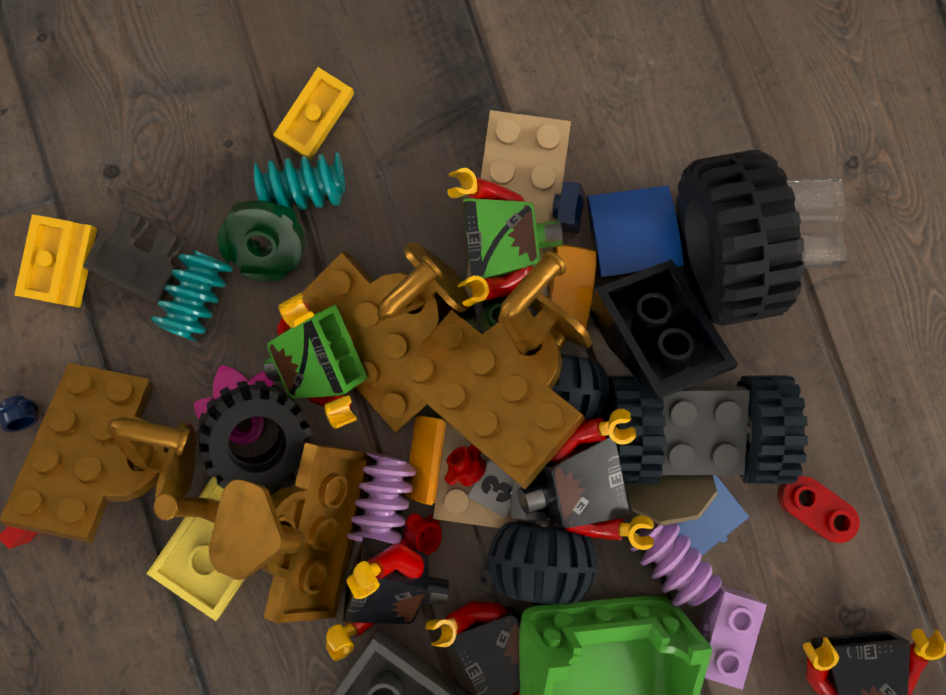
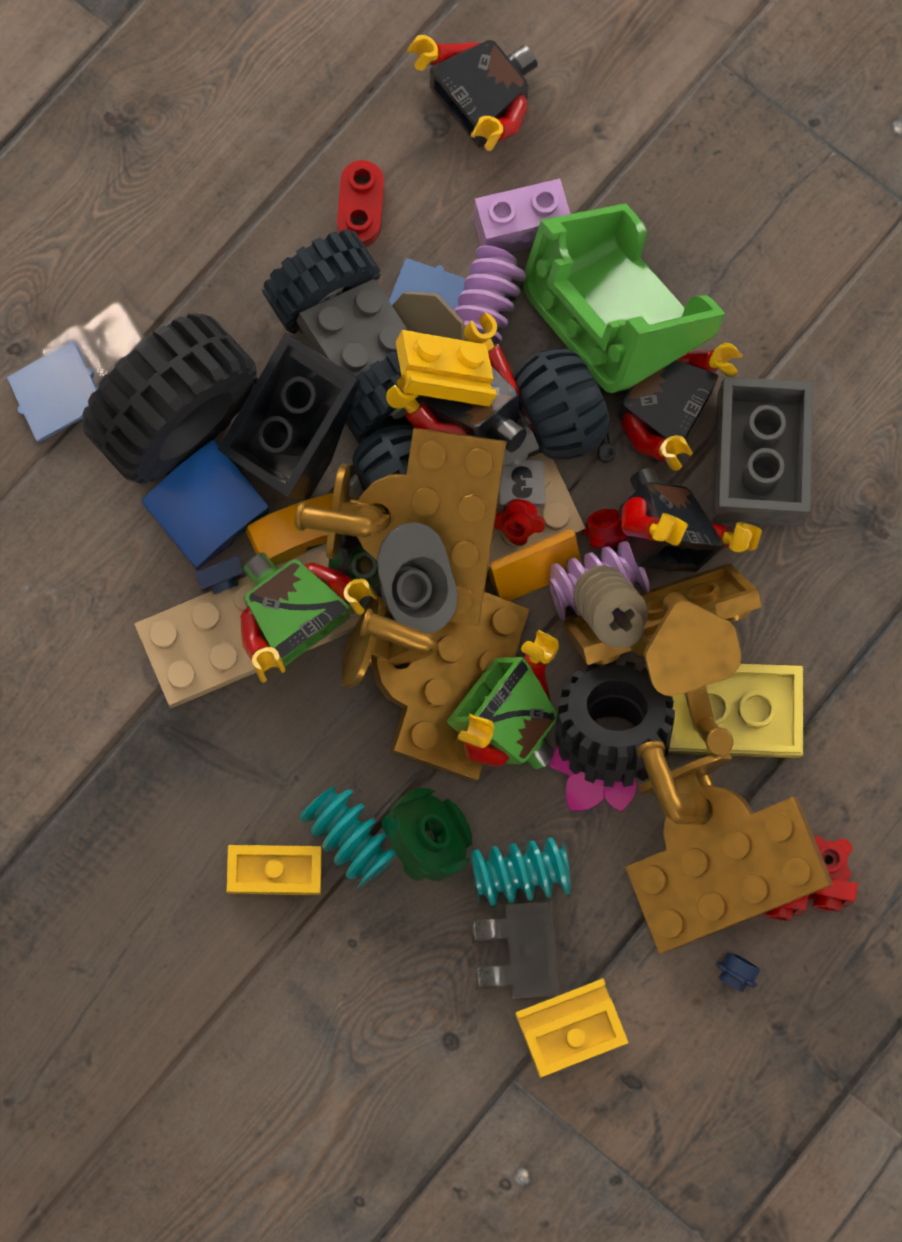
camera: 125 degrees left, 10 degrees down
none -> medium blue piece [7,340,98,442]
none -> dark grey piece [377,522,458,633]
none -> yellow plate [395,330,497,407]
none -> dark tan piece [573,565,648,648]
none -> red plate [814,836,852,881]

